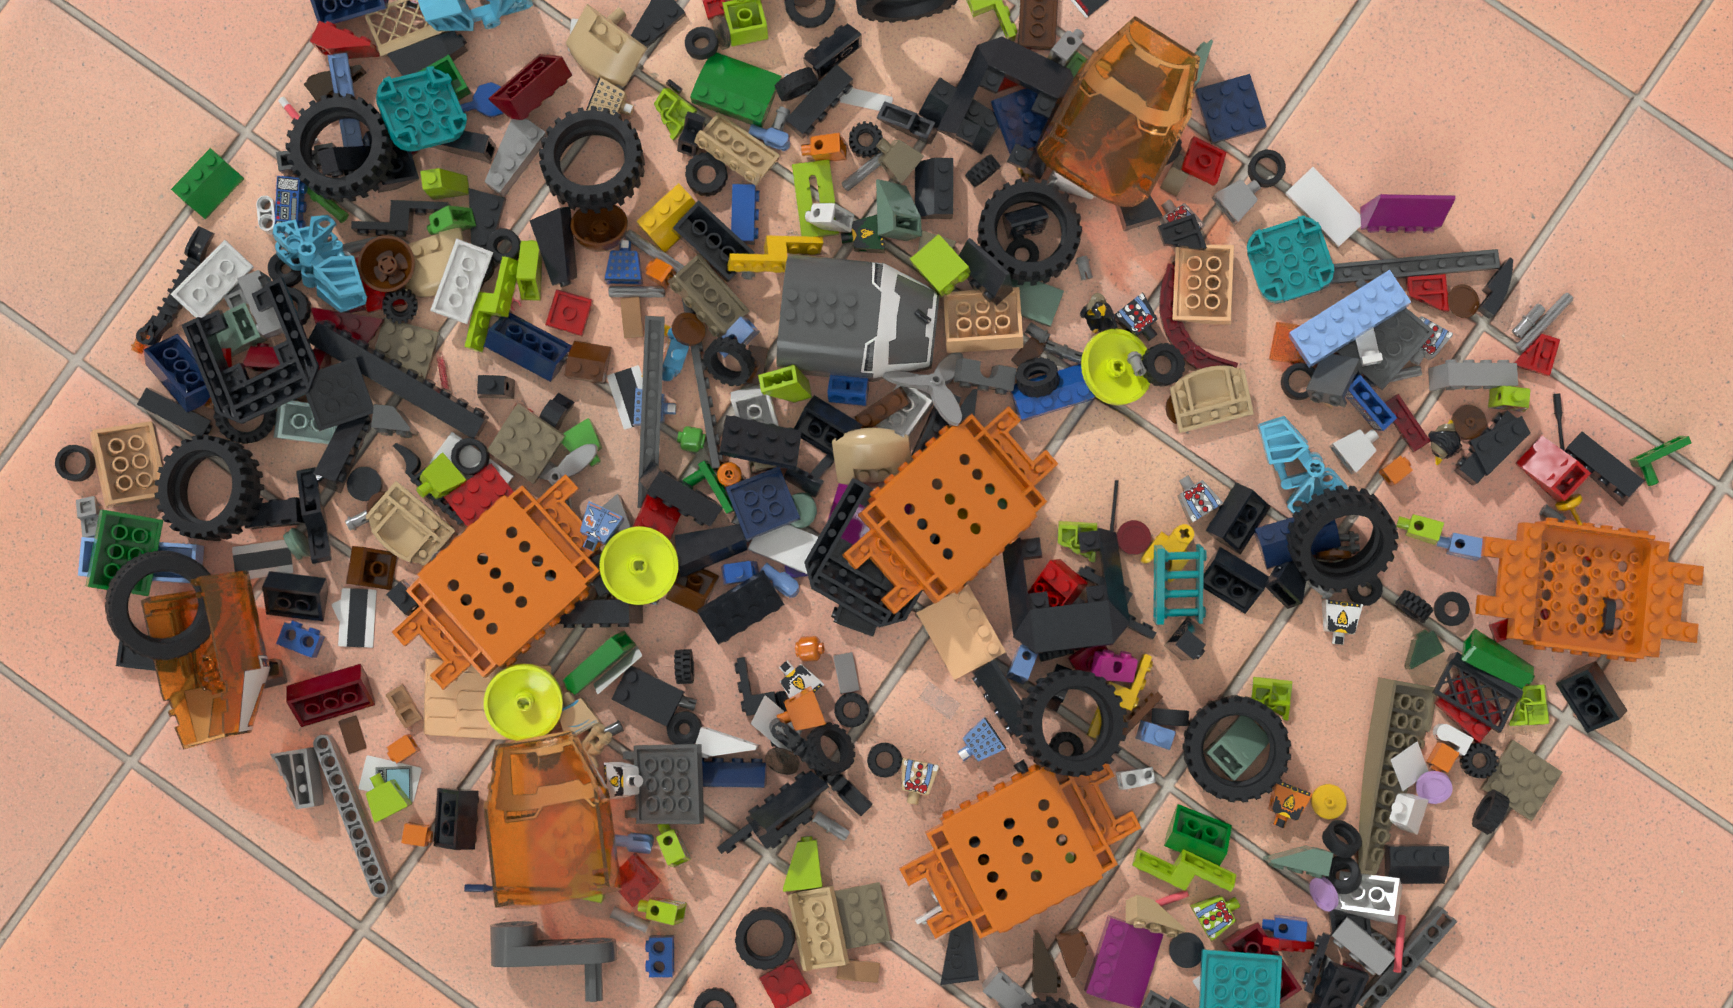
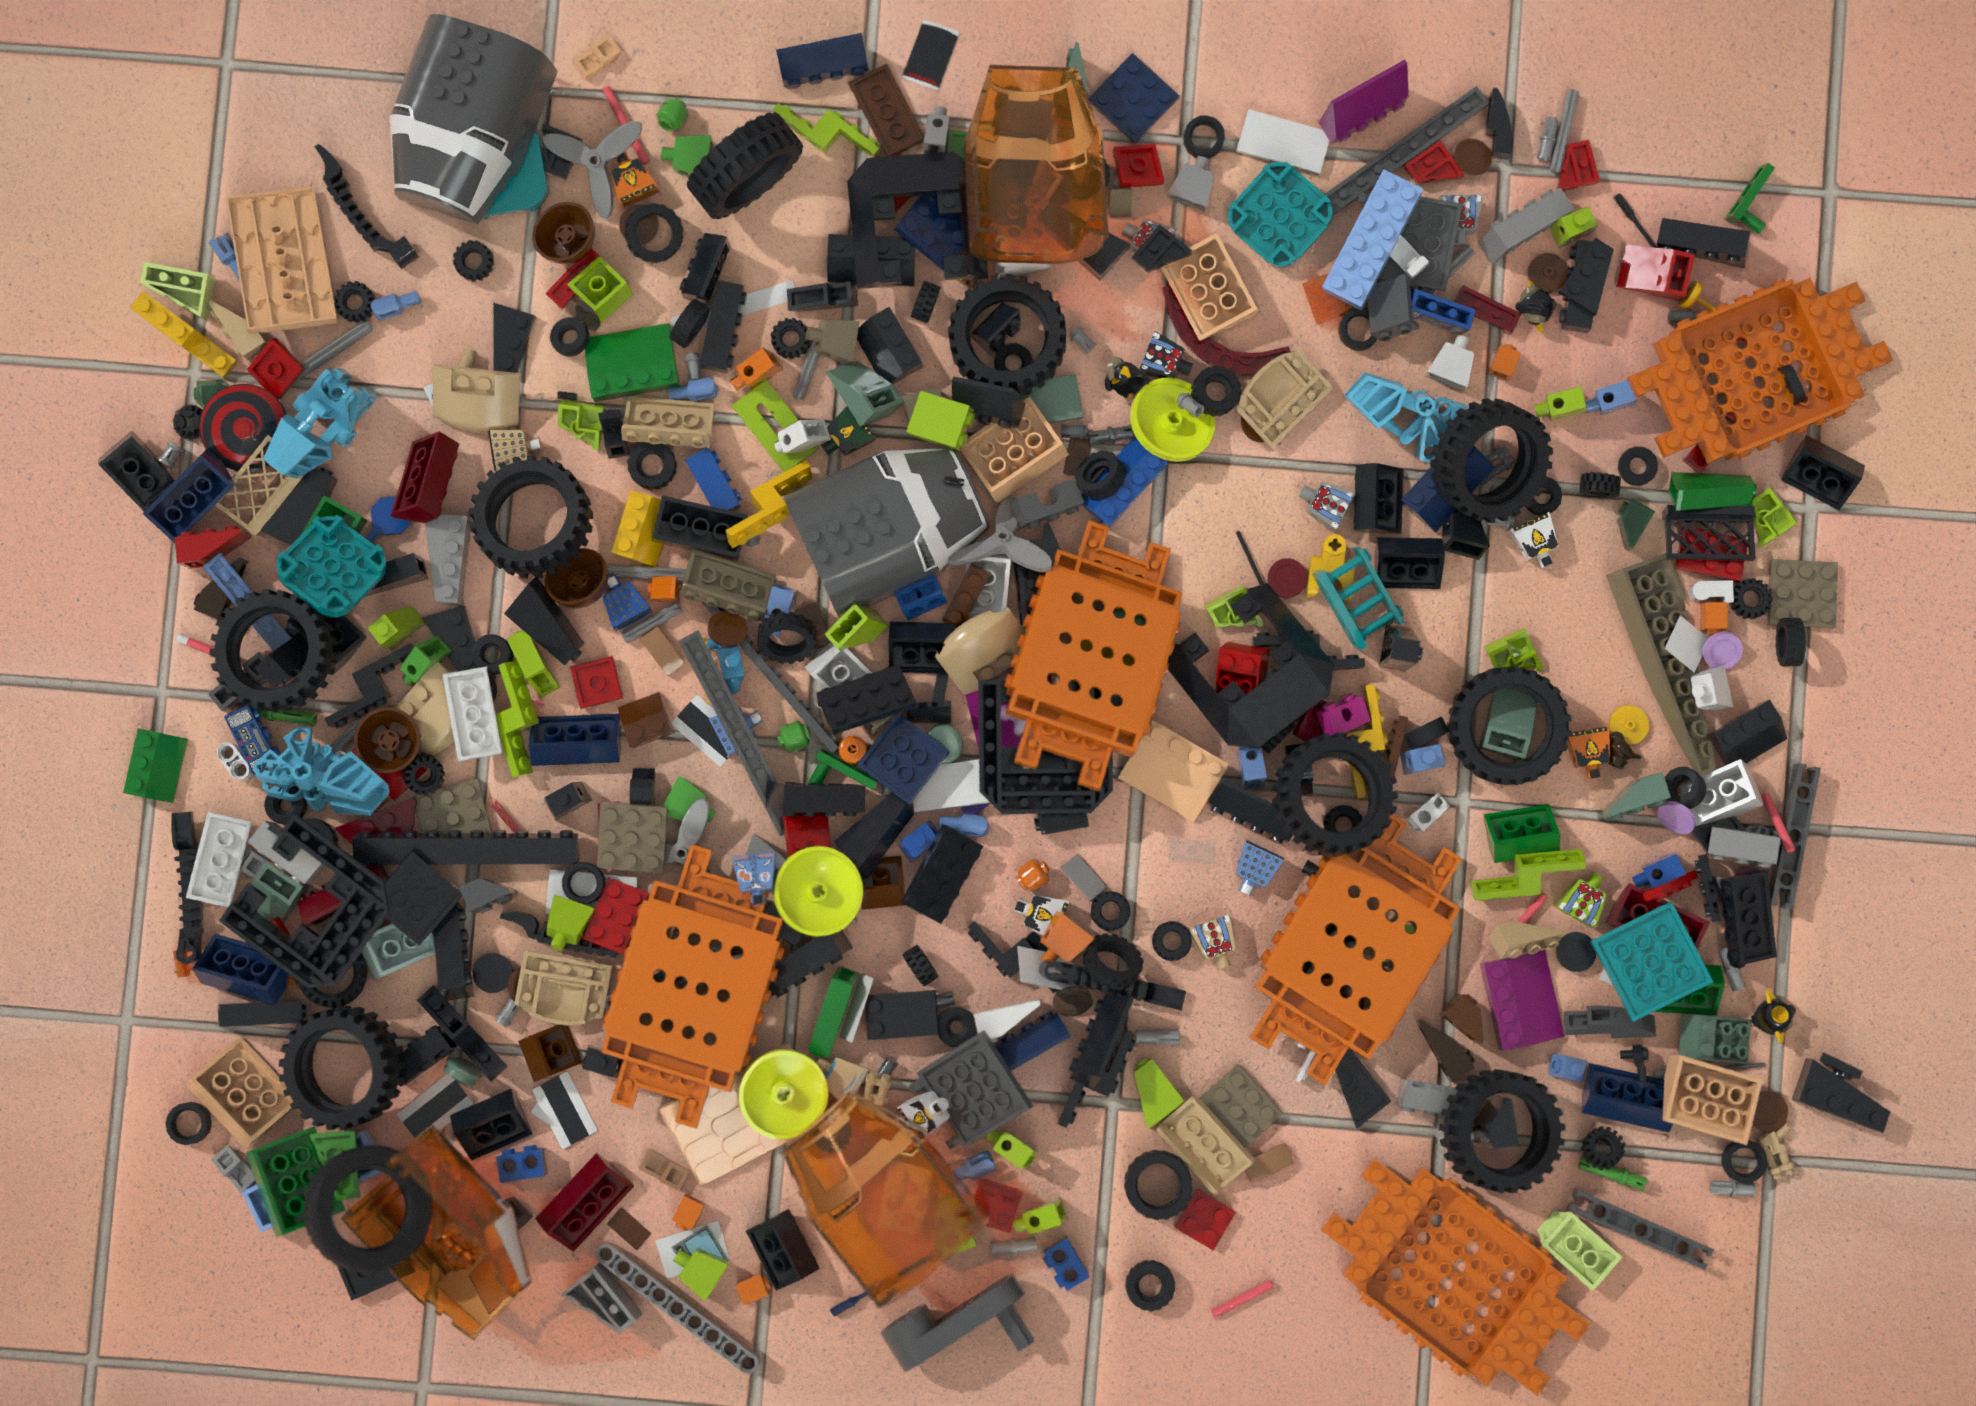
camera: 30 degrees left, 0 degrees up
reddish brown piece [1316,548,1352,560] -> none
black tyre [1322,820,1362,858] -> none
none -> bright green wing [309,1130,360,1200]
none -> dark brown animal [1608,731,1642,770]

